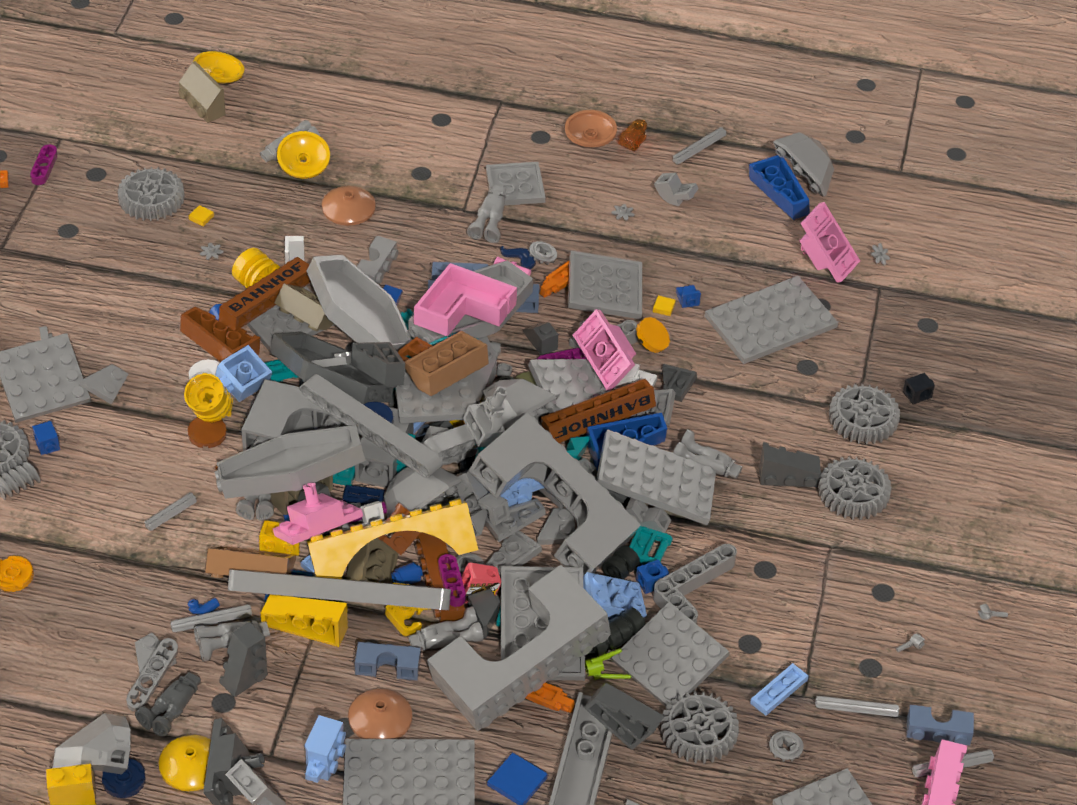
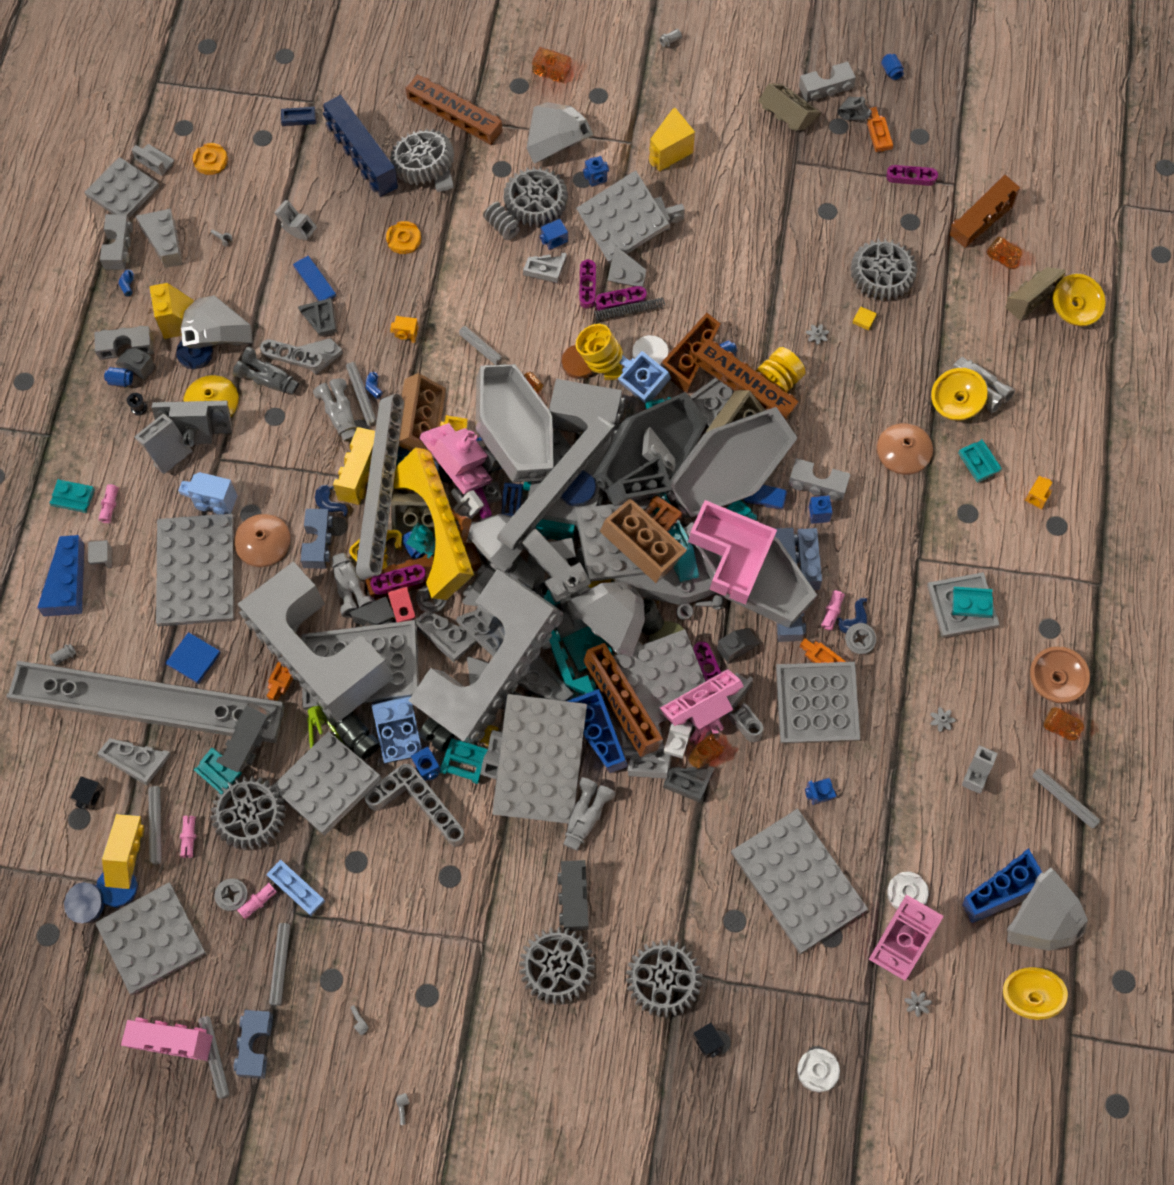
camera: 90 degrees right, 20 degrees up
dark grey wedge [219,622,268,698] -> none
white panel [285,236,305,264] -> none
light grey piece [467,185,506,243] -> none
light orange tile [636,317,670,353] -> none
yellow tile [653,295,676,317] -> none
none -> bright pink pin [180,816,196,858]
none -> teal plate [194,747,242,794]
none -> bright pink pin [237,883,277,920]
none -> blue tile [293,256,337,301]
none -> dark grey wing [298,298,337,337]
none -> dark blue piece [315,484,348,517]
none -> light orange brick [390,316,419,343]
none -> teal plate [406,522,436,558]
none -> light grey wing [523,253,567,283]
none -> magenta beam [579,259,596,309]
none -> dark grey piece [594,297,665,321]
none -> magenta beam [596,286,647,311]
none -> clear orange piece [688,733,726,768]
none -> white tile [797,1049,840,1093]
none -> blue brick [809,495,832,524]
none -> white tile [887,872,929,909]
none -> dark orange wedge [950,175,1021,248]
none -> teal plate [952,586,993,618]
none -> teal plate [958,439,1002,483]
none -> clear orange piece [986,237,1022,269]
none -> yellow dish [1003,967,1068,1020]
none -> light orange brick [1025,476,1053,510]

